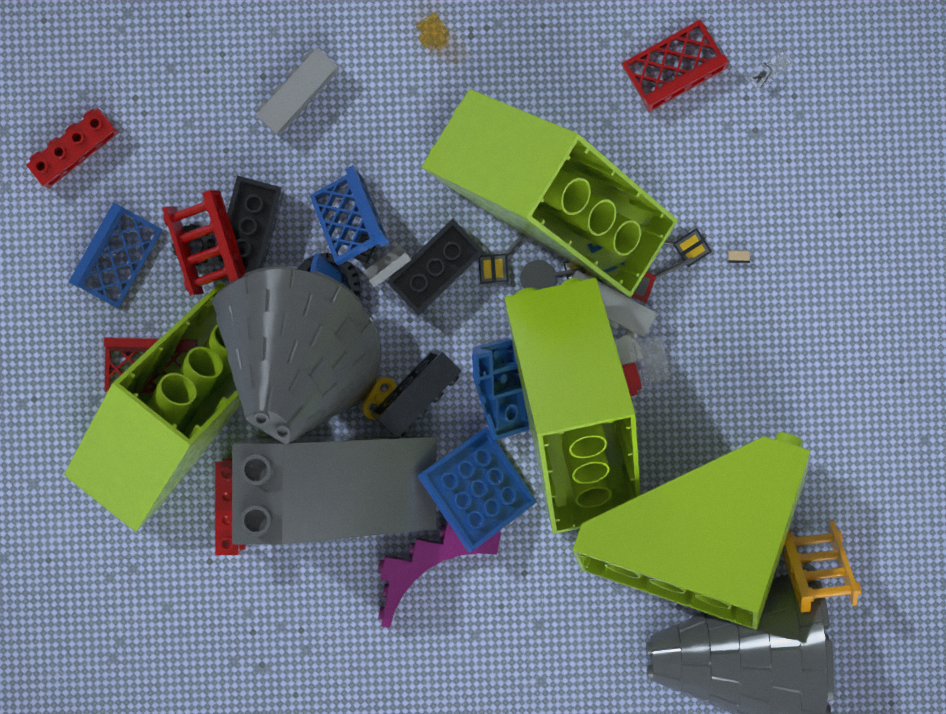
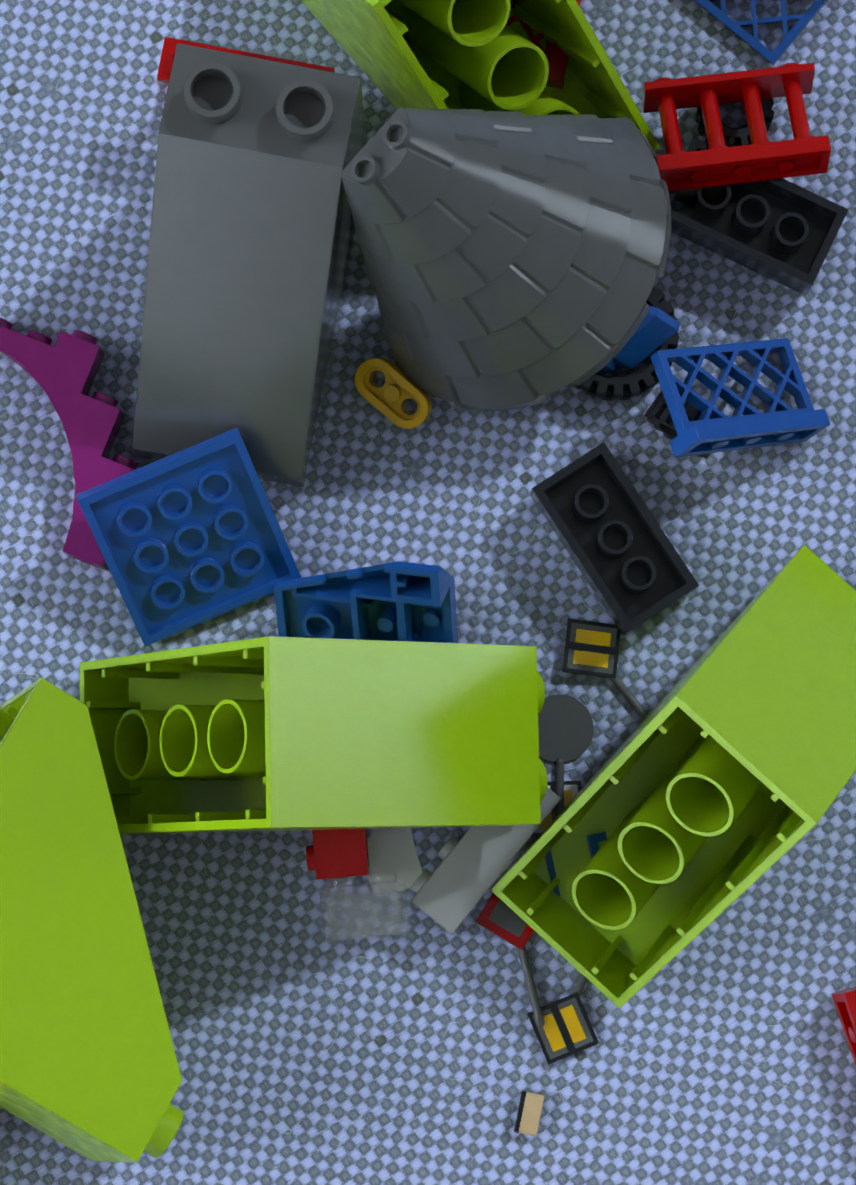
camera: 100 degrees right, 5 degrees down
light grey slope [363,244,411,288] -> none
black brick [370,349,461,438] -> none

